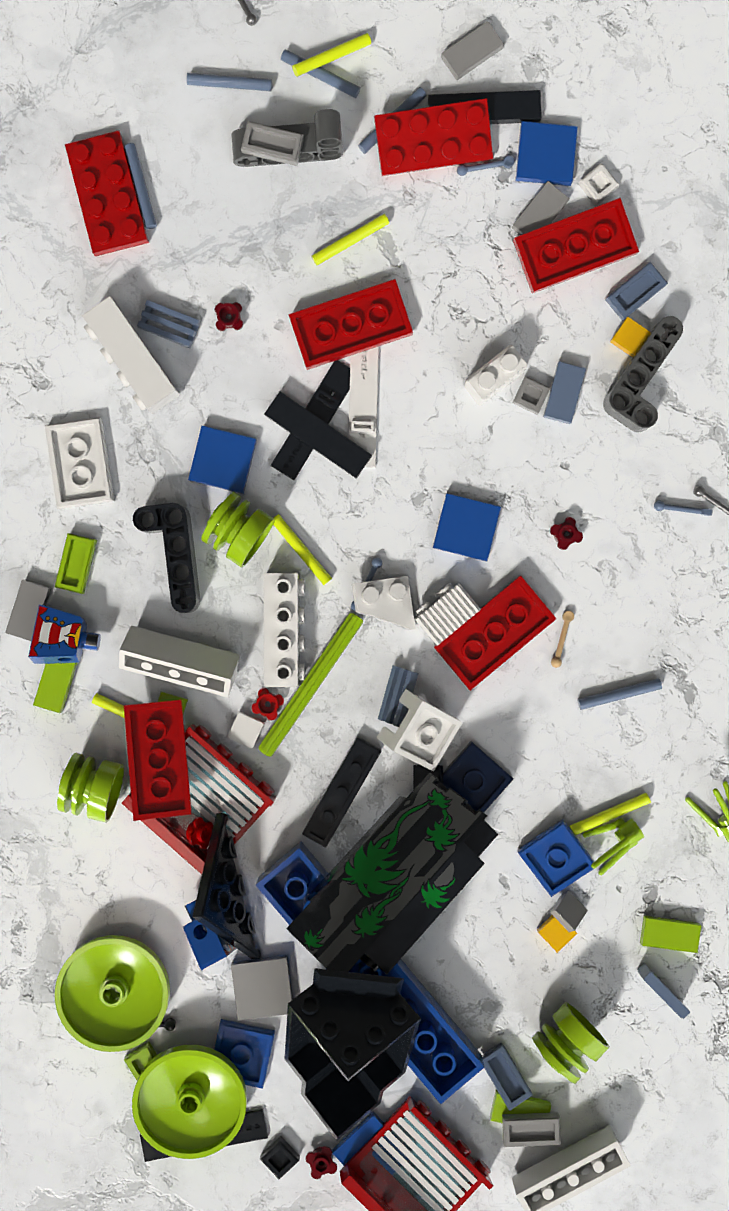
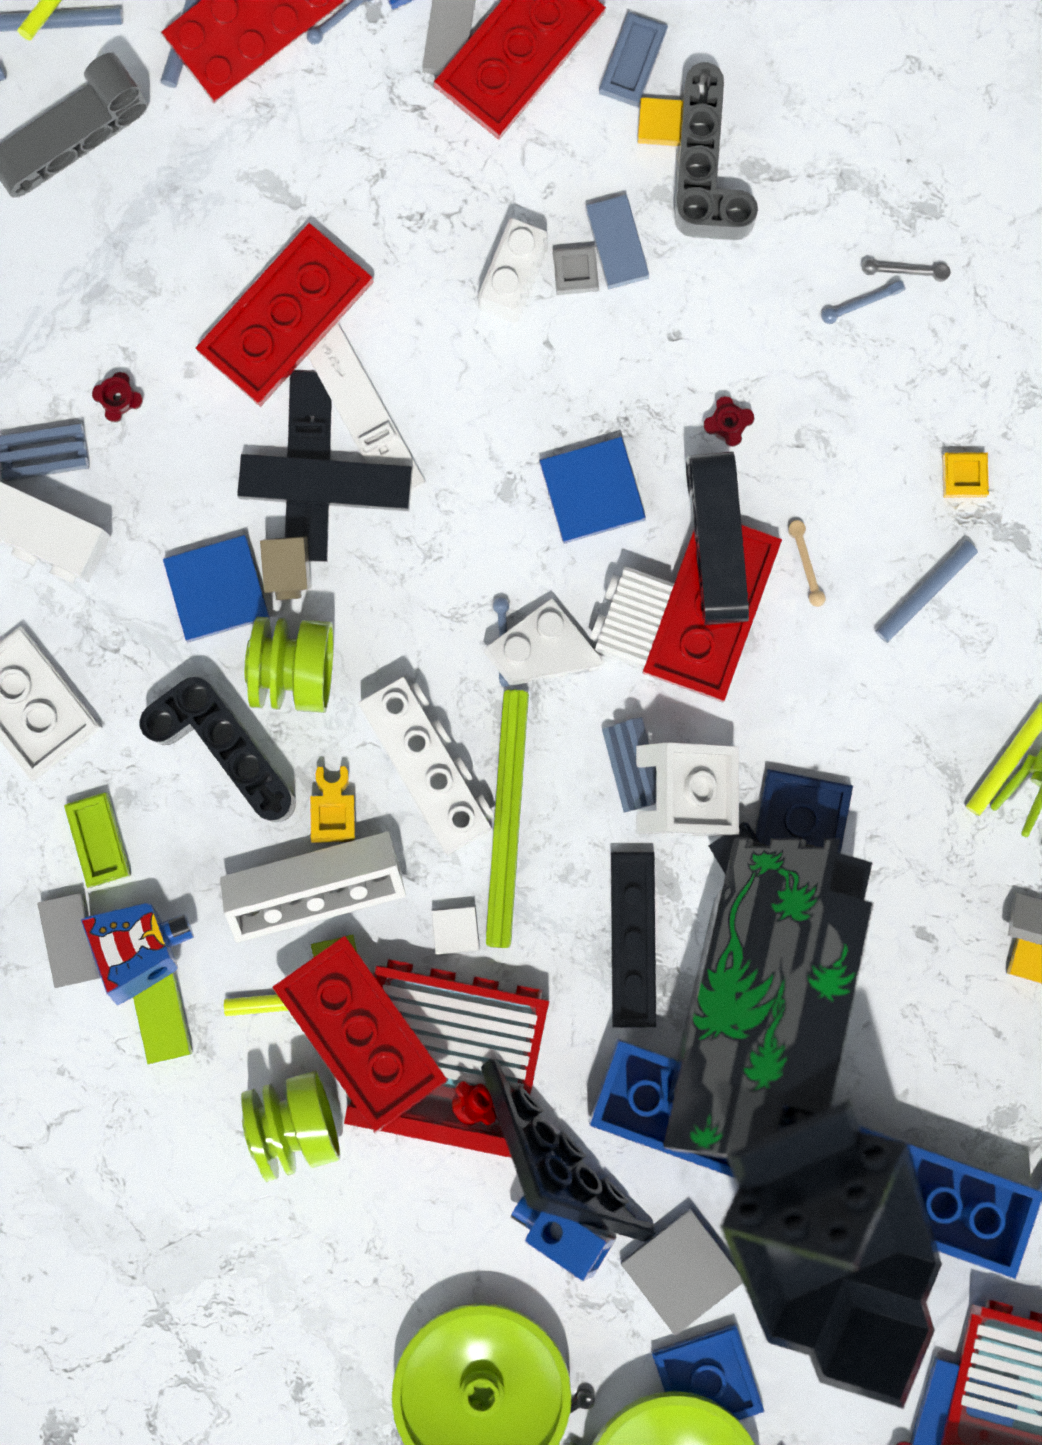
camera: 20 degrees left, 5 degrees down
light grey tile [241,121,304,166] -> none
red plate [252,688,284,720] -> none
neon yellow bar [274,514,332,585] -> none
neon yellow bar [311,214,389,266] -> none
blue tile [518,819,595,897] -> none
none -> dark tan brick [260,536,311,600]
none -> yellow plate [310,766,355,843]
none -> black beam [686,451,749,626]
none -> yellow tile [942,452,989,498]

